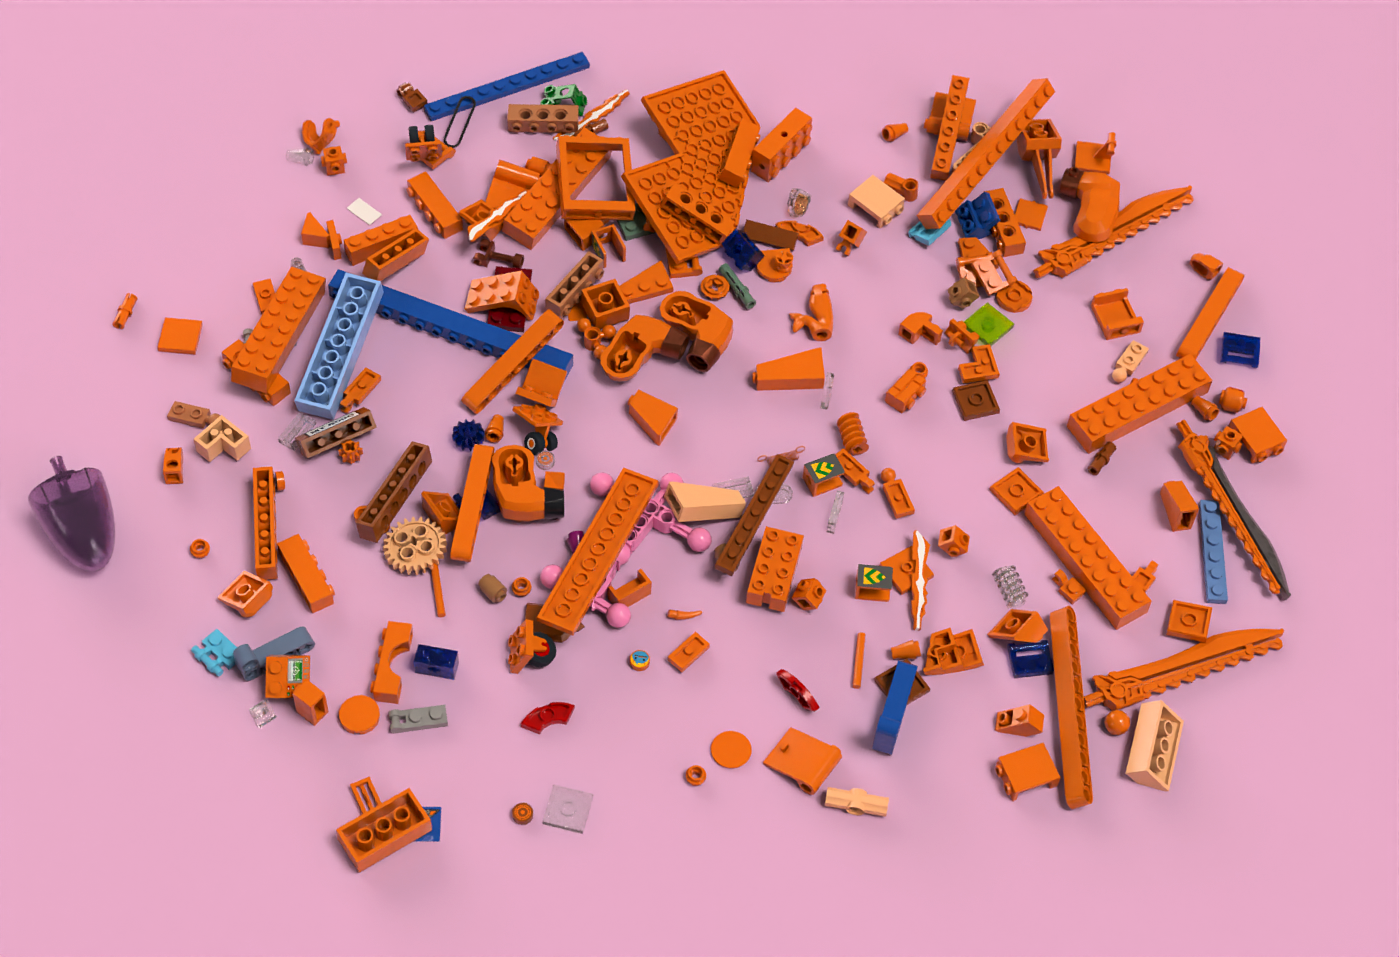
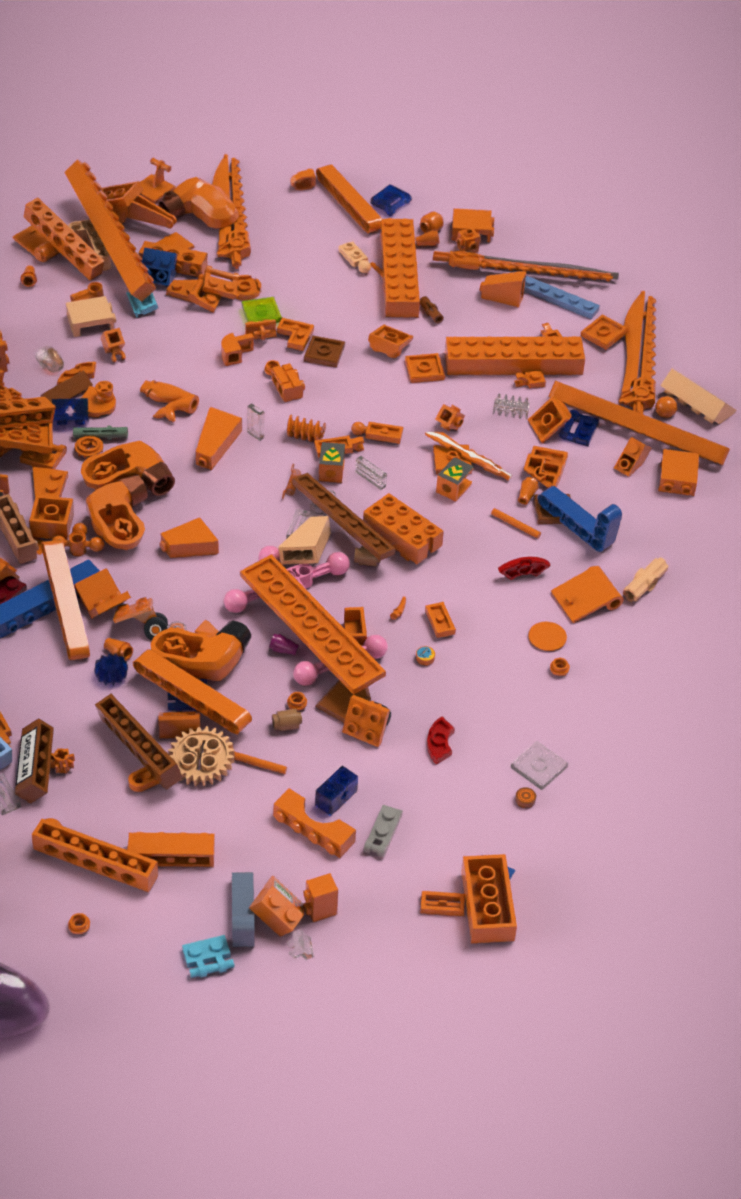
camera: 60 degrees left, 10 degrees down
orange slope [217,571,273,617] -> none
orange tile [339,695,380,734] -> none
orange brick [792,578,827,610] -> none
medium nougat brick [947,277,980,309] -> none
orange panel [1091,288,1144,340] -> none

